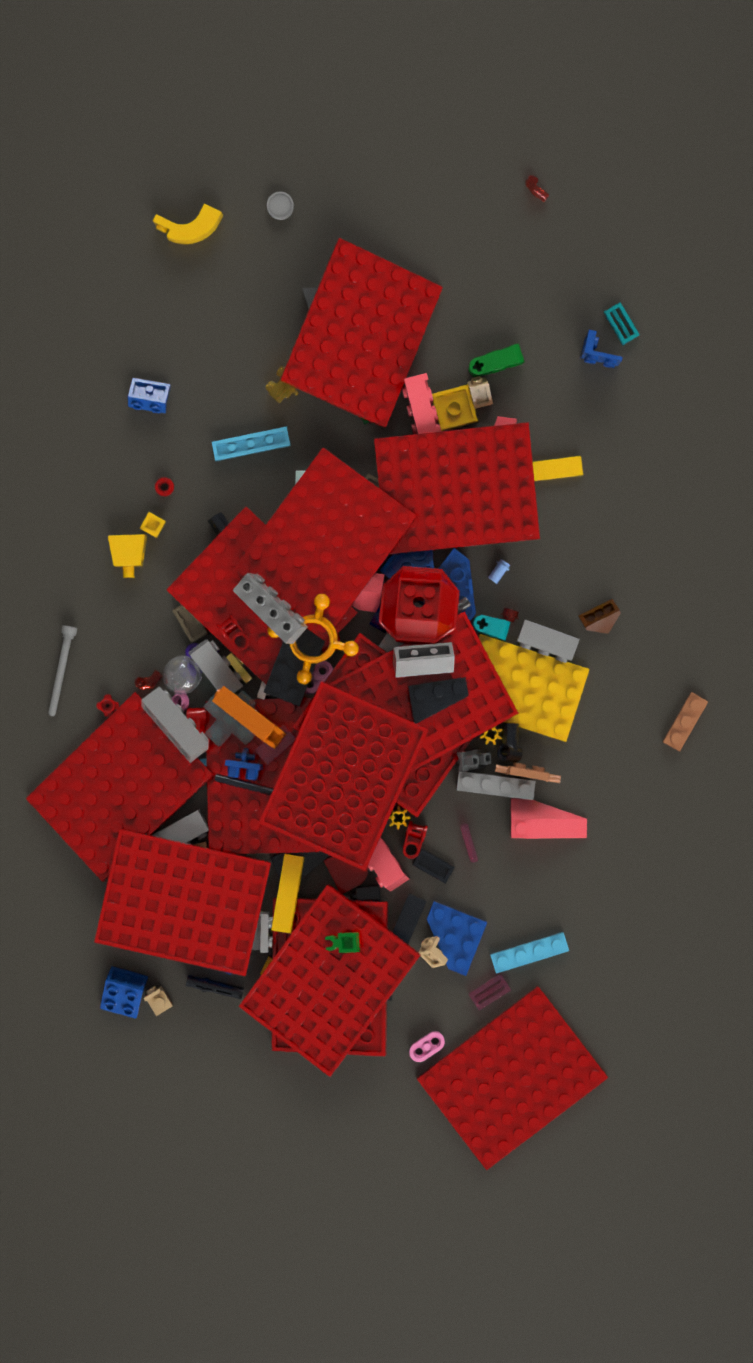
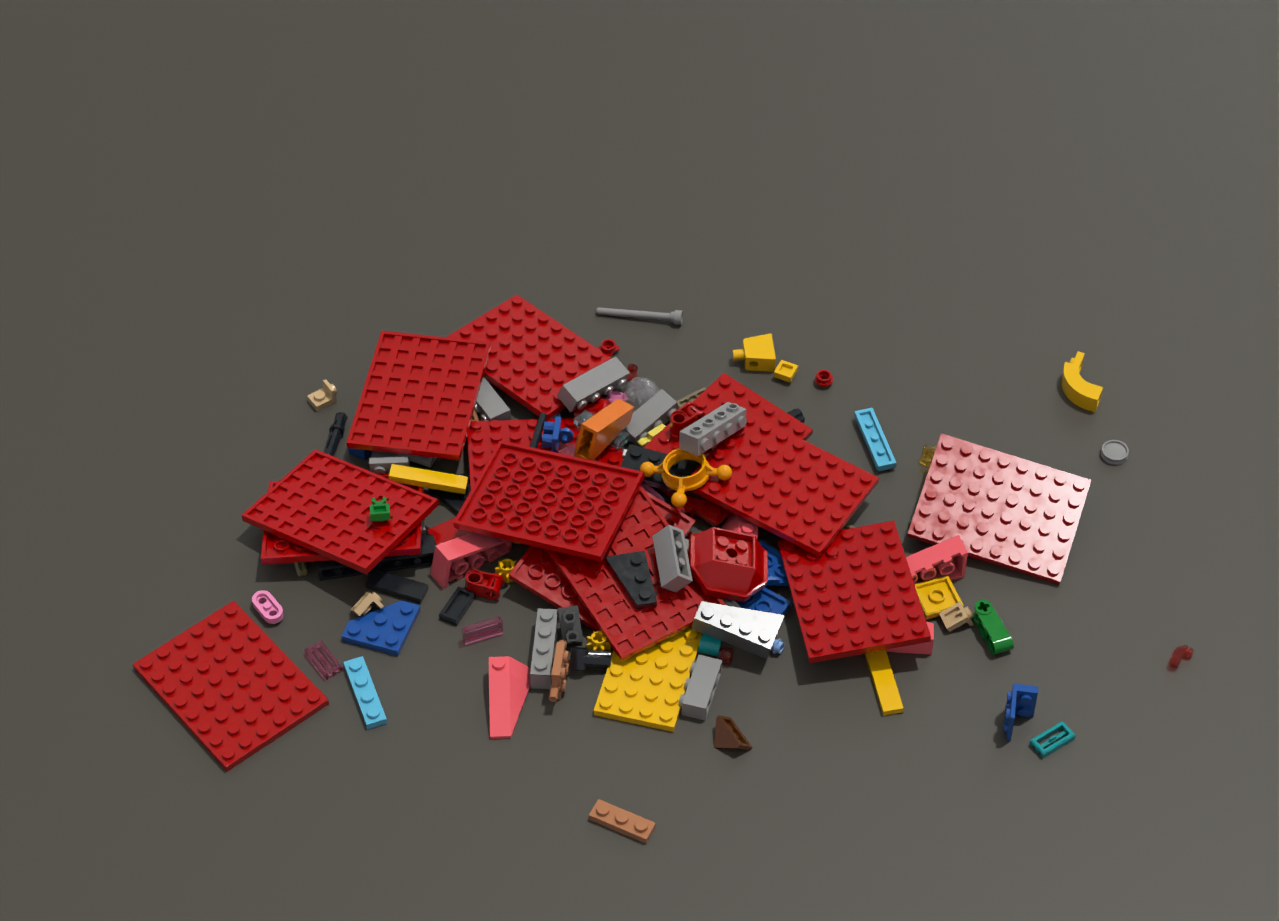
camera: 90 degrees right, 40 degrees down
blue bracket [100,966,148,1019] -> none
bracket [128,378,170,414] -> none
none -> wedge [691,601,785,659]

